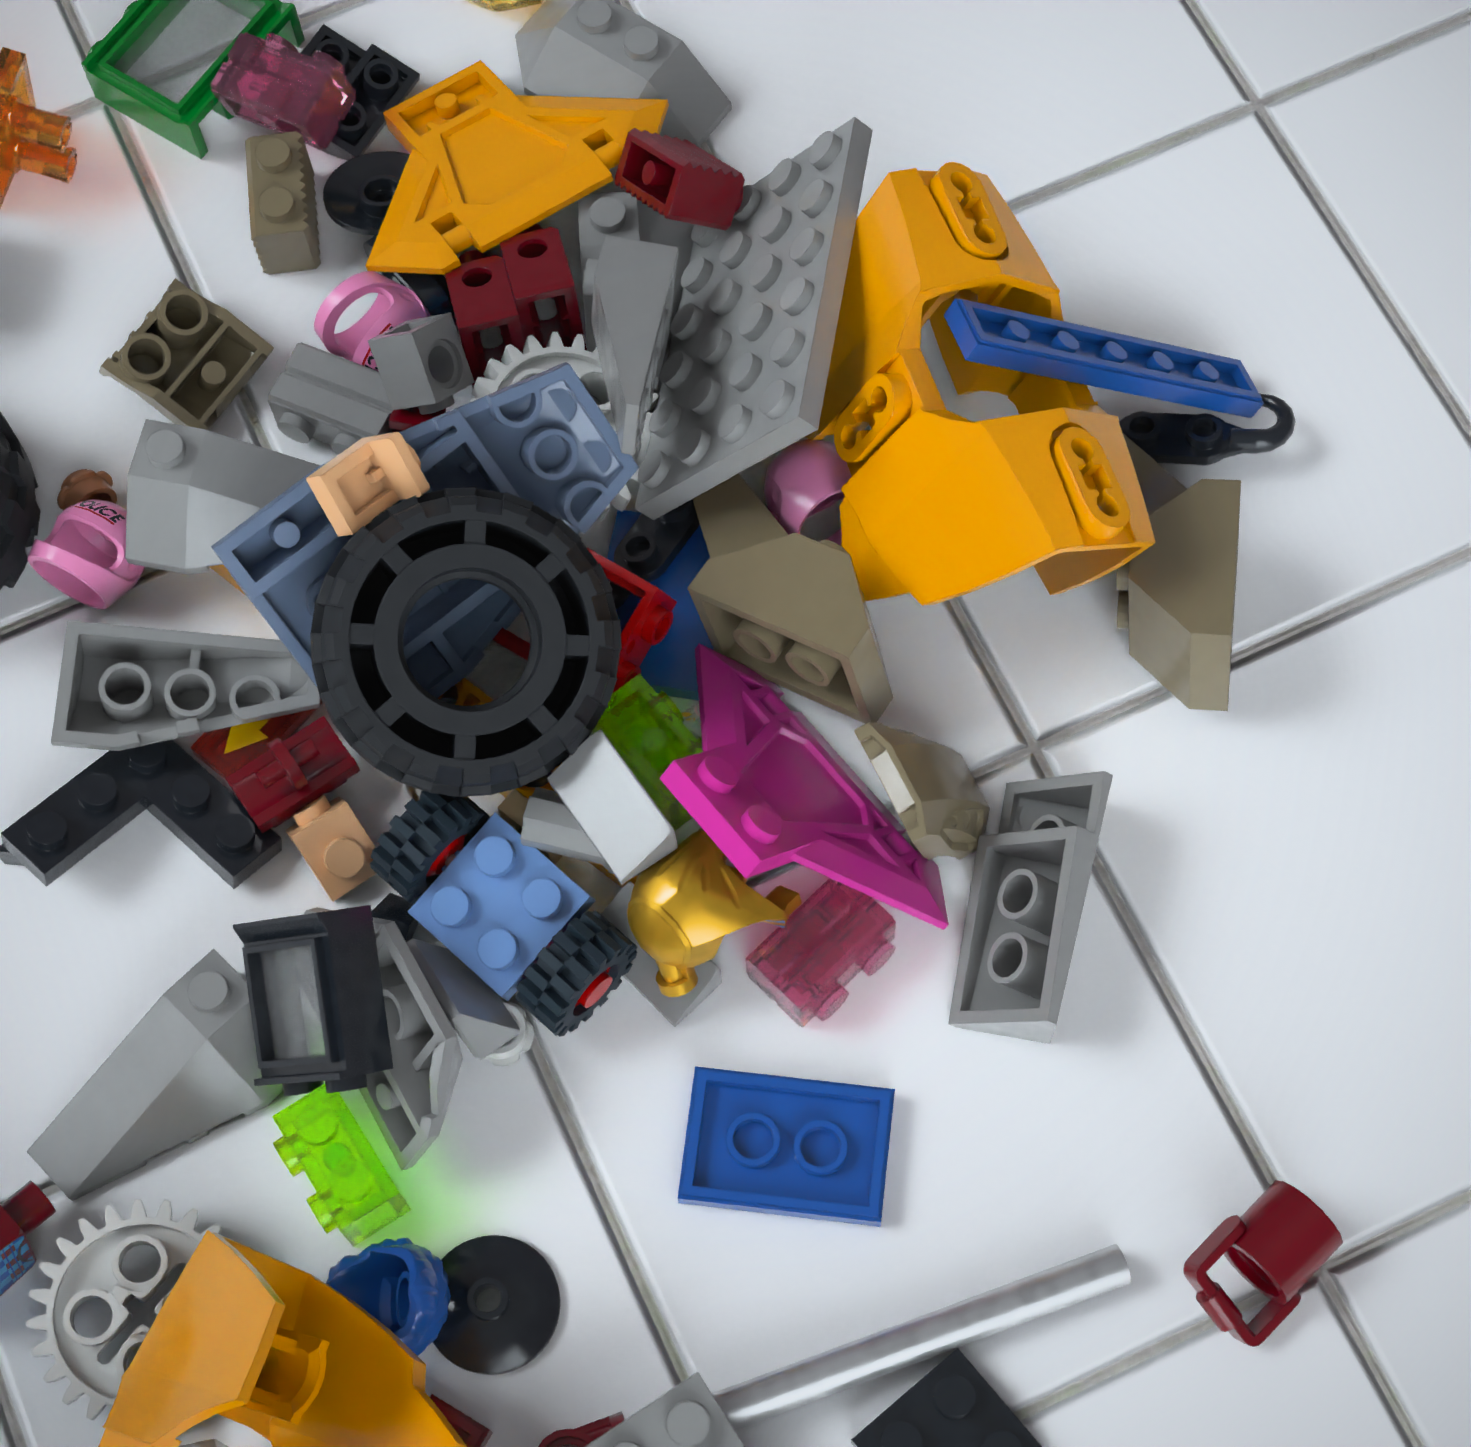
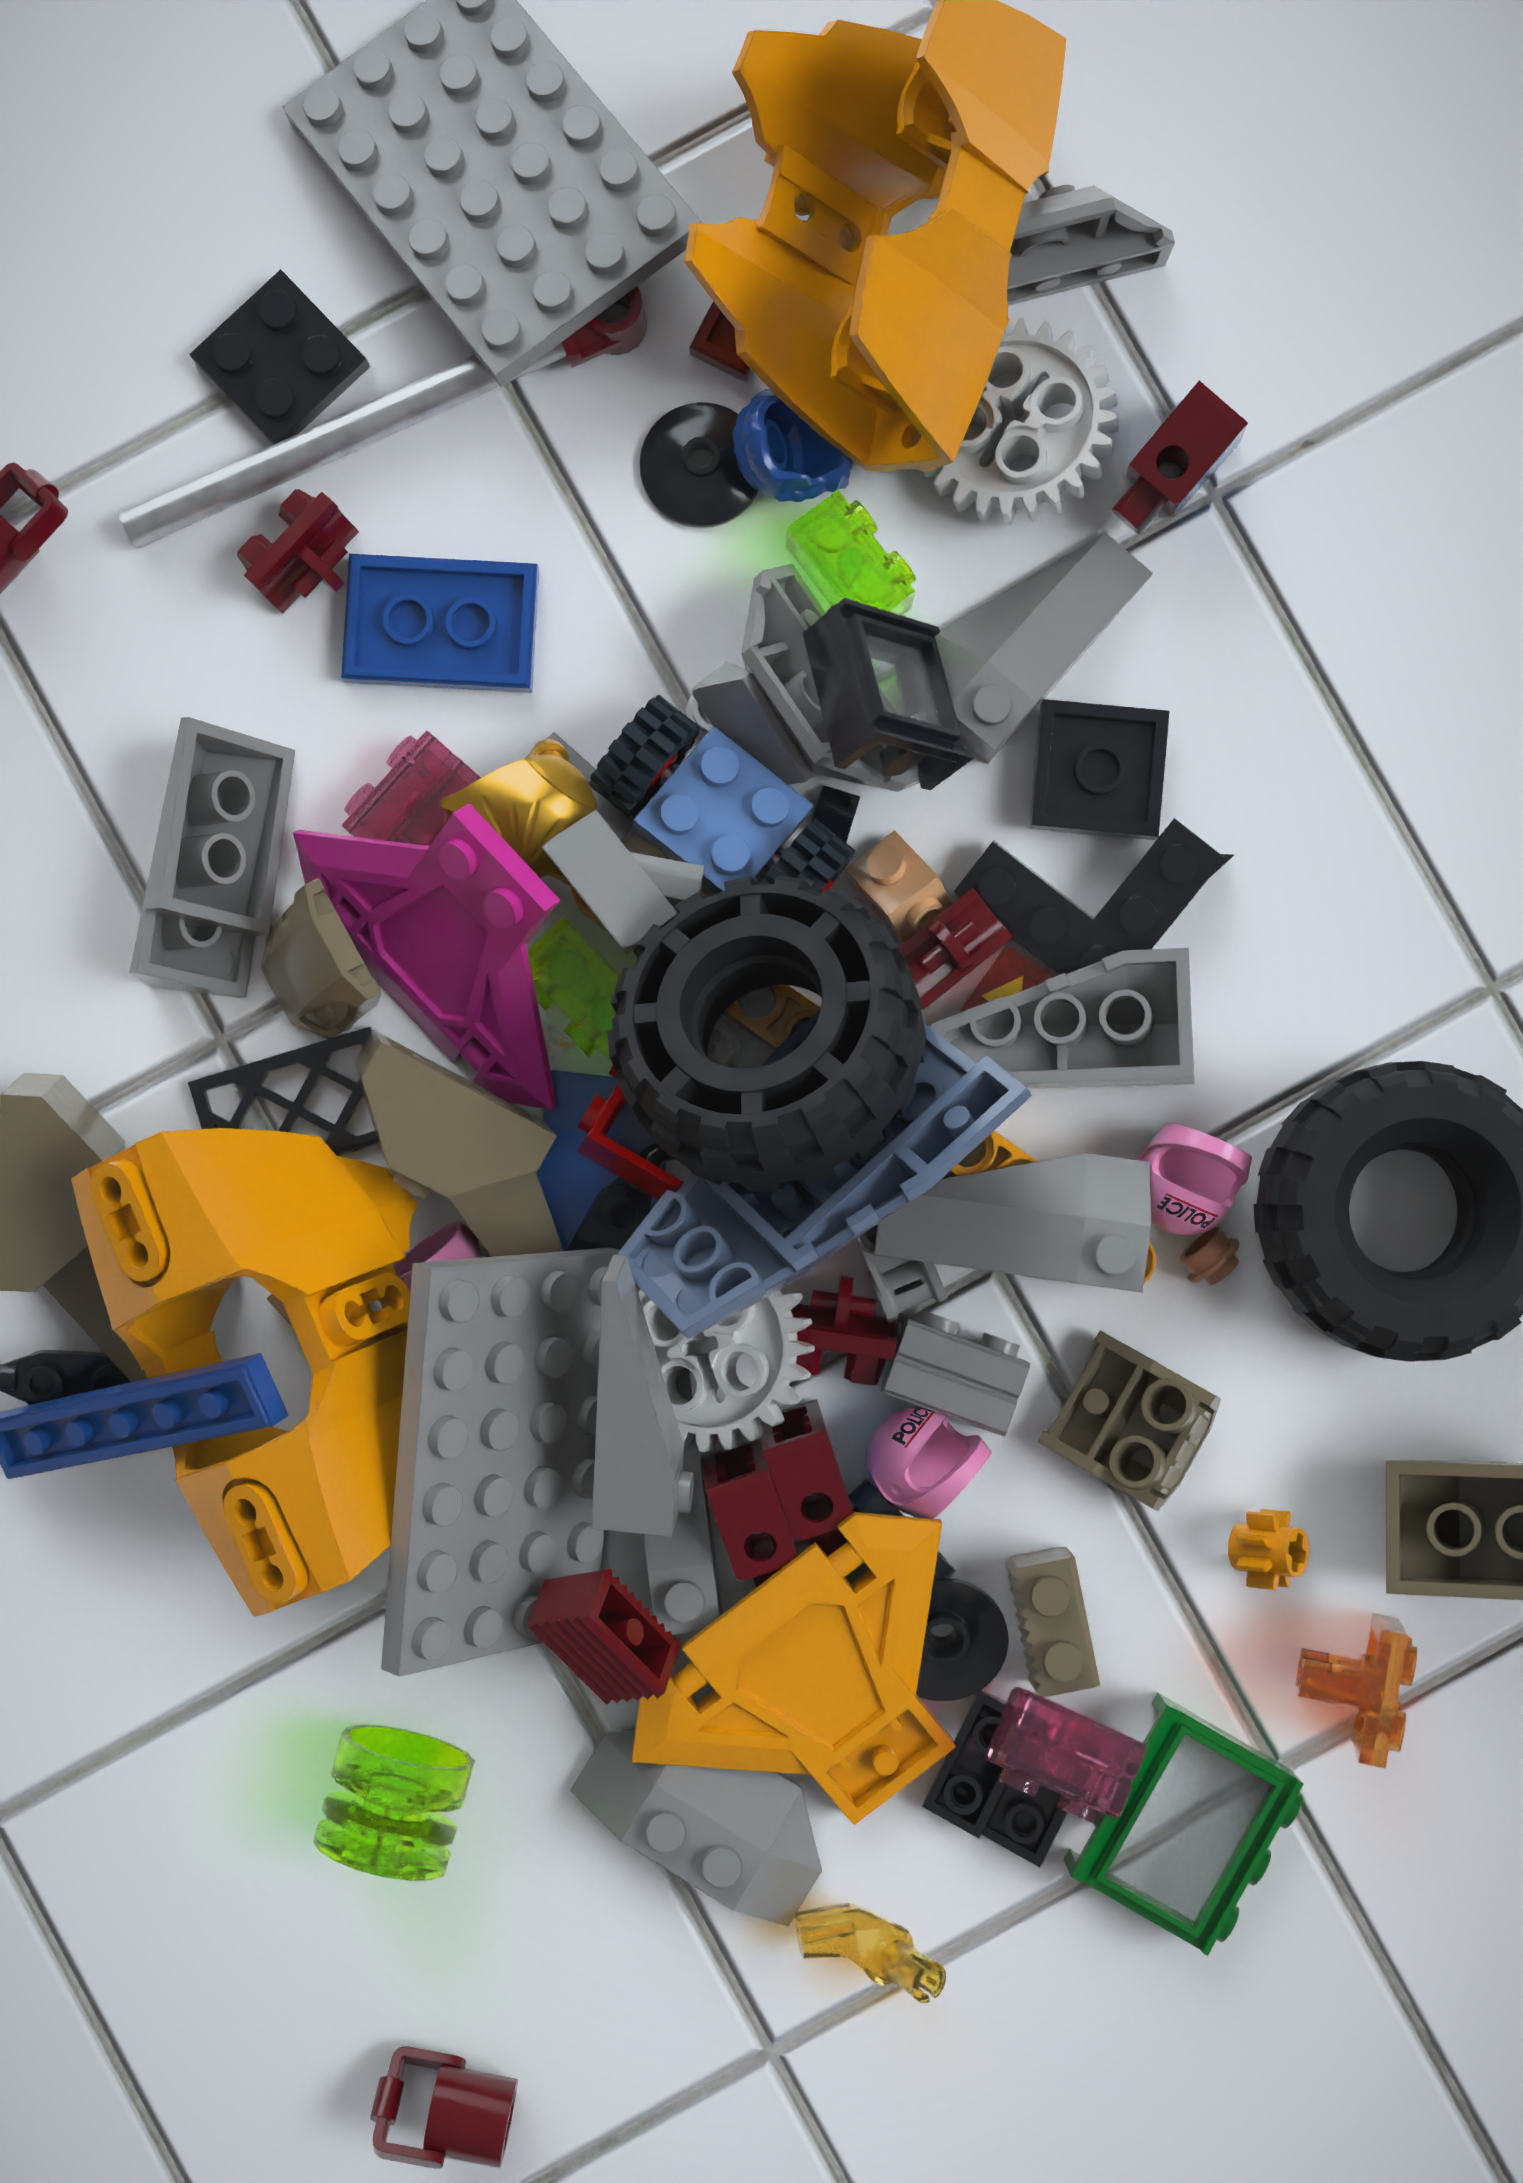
camera: 175 degrees right, 20 degrees up
light nougat bracket [305,432,430,537] -> none
light grey brick [368,313,474,415] -> none
none -> black window [188,1027,378,1156]
none -> dark red hips [237,489,359,614]
none -> clear neon green wheel [313,1725,475,1881]
none -> black plate [1029,699,1170,840]
none -> light orange gear [1228,1509,1309,1591]

